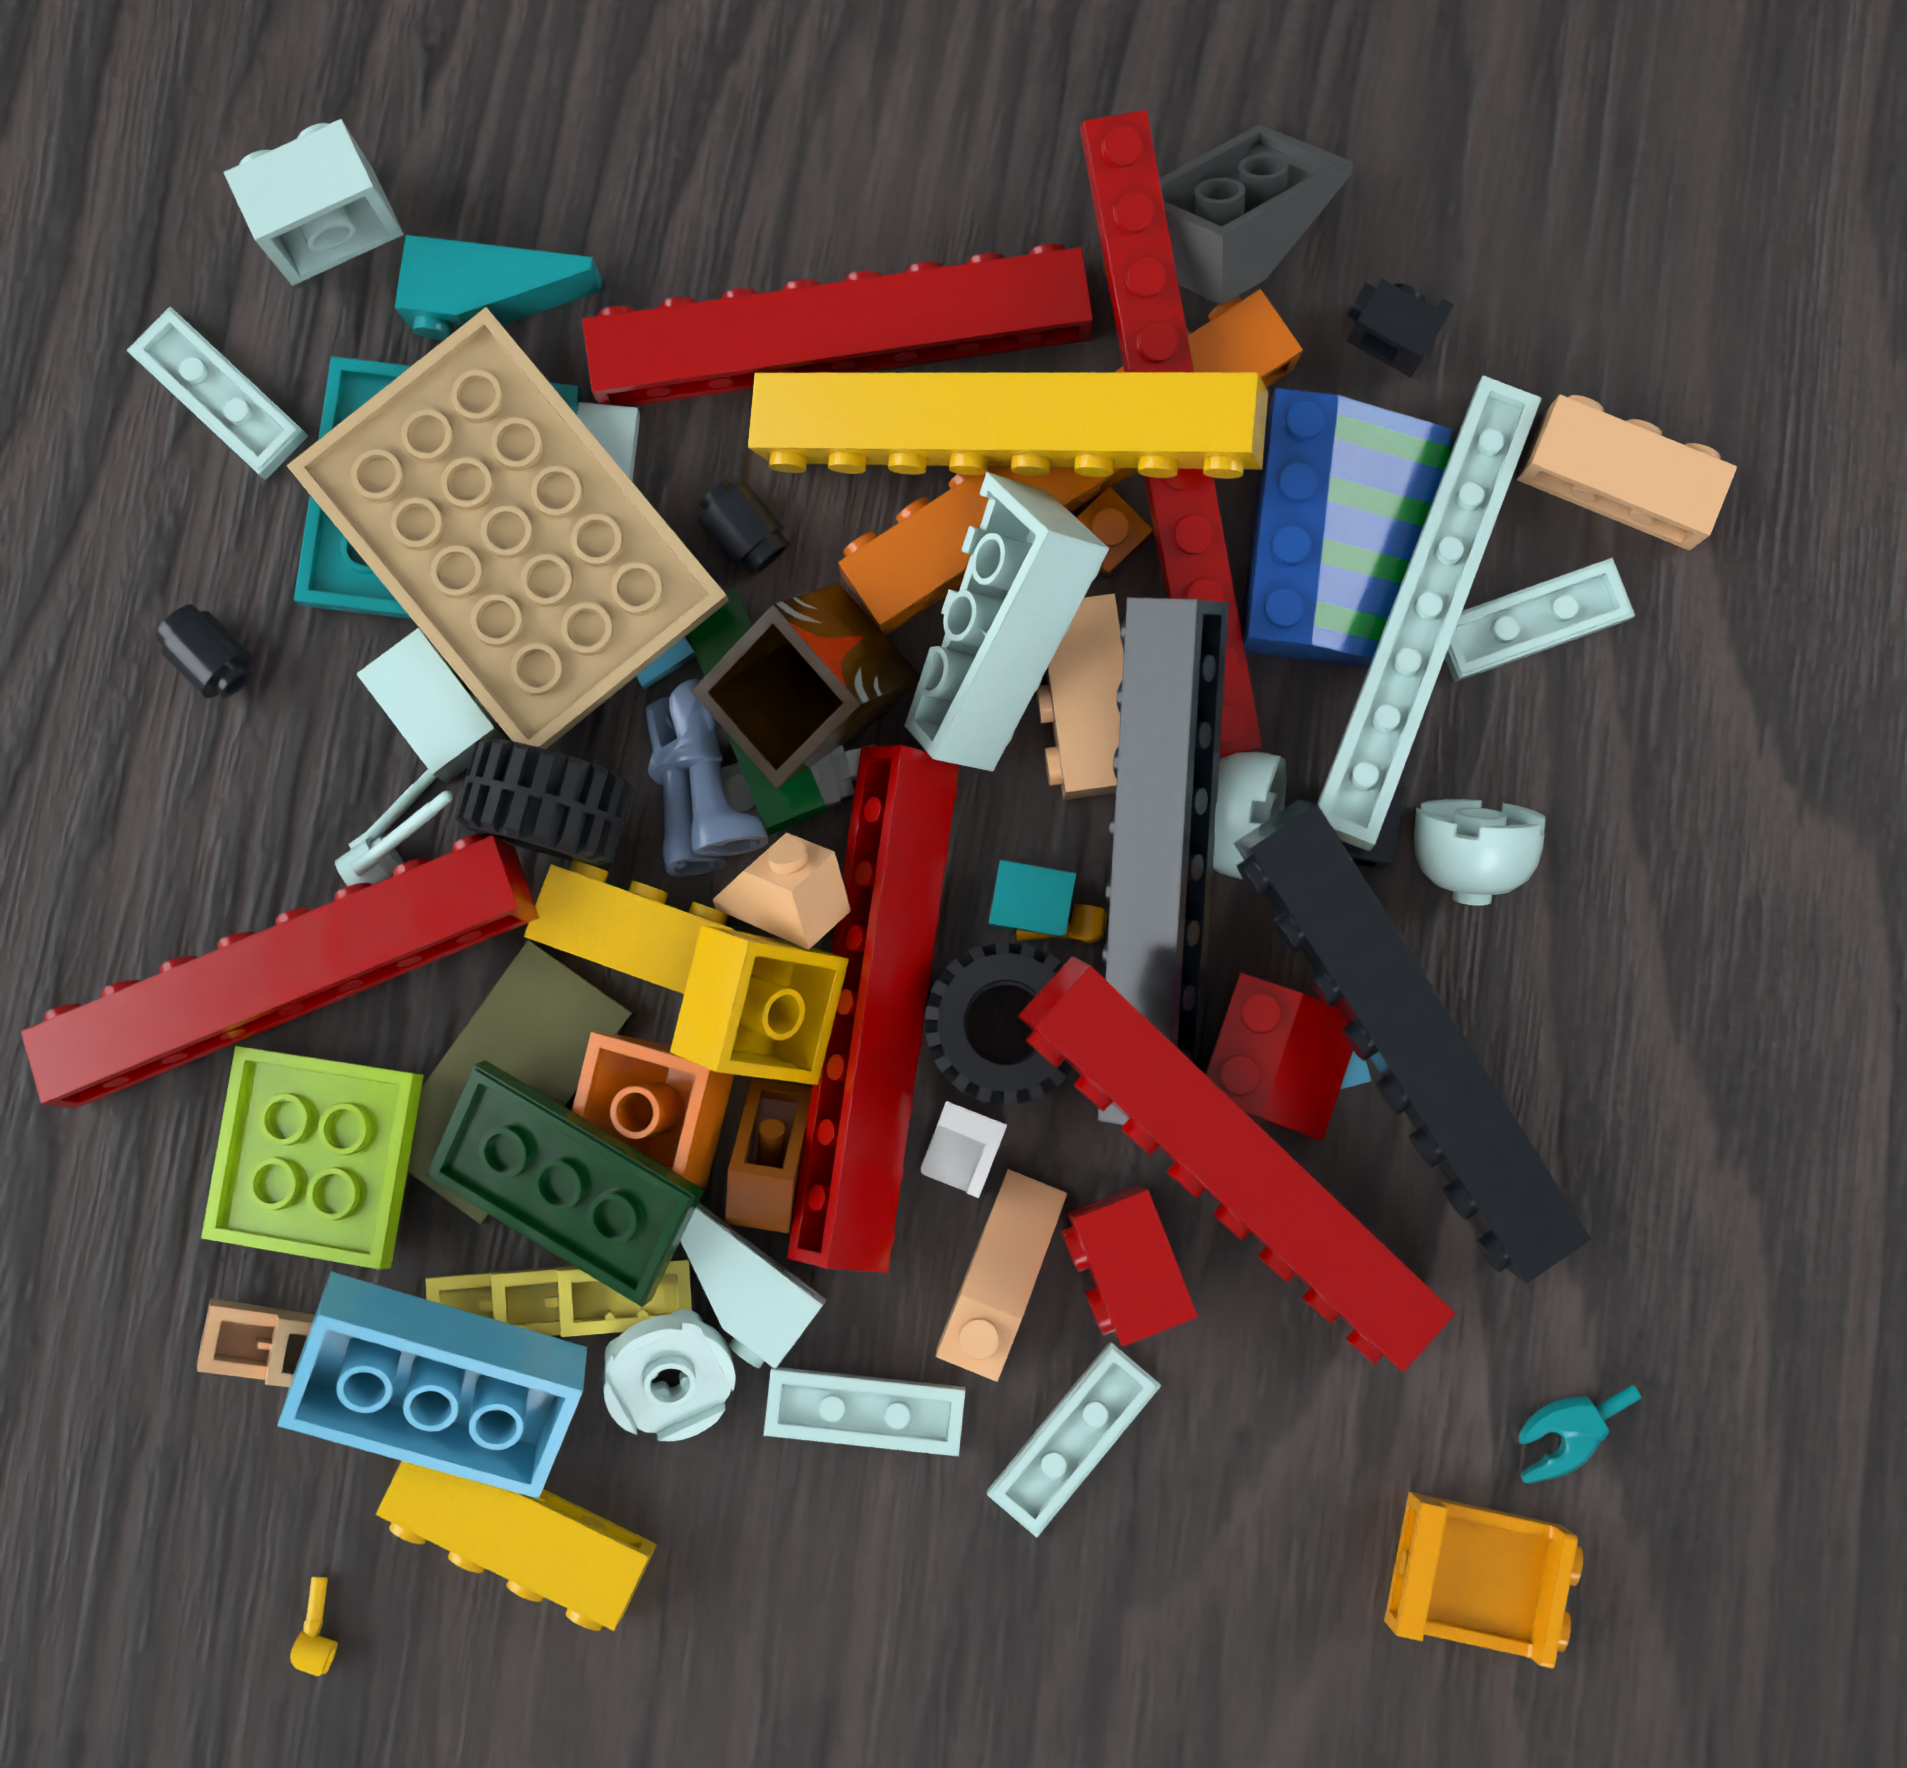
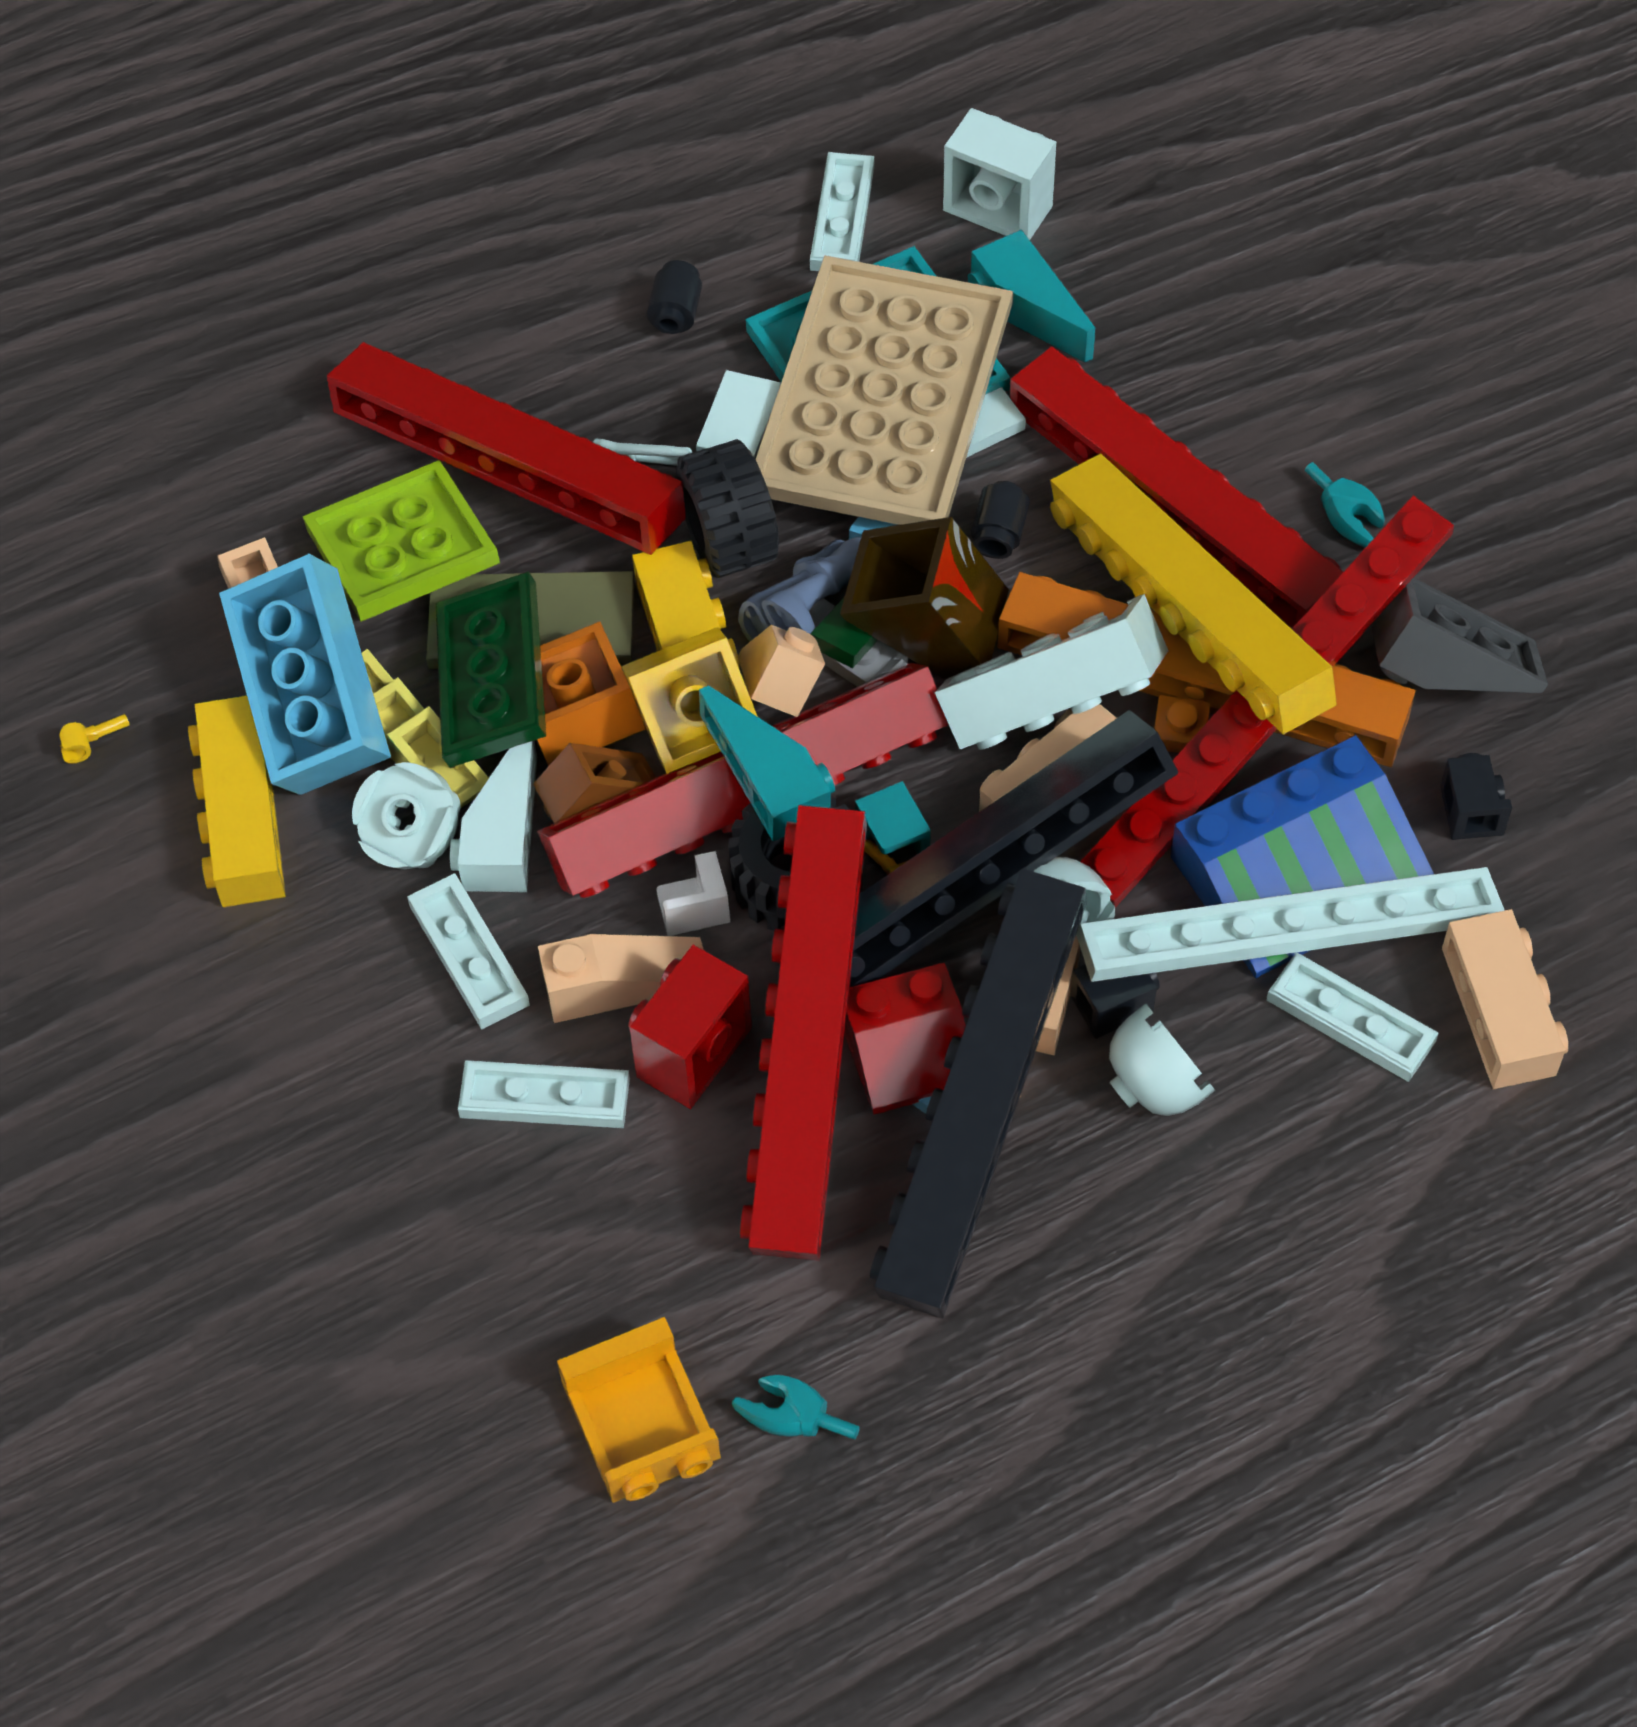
camera: 55 degrees right, 25 degrees down
none -> teal slope [699,685,835,842]
none -> teal hand [1305,462,1385,548]

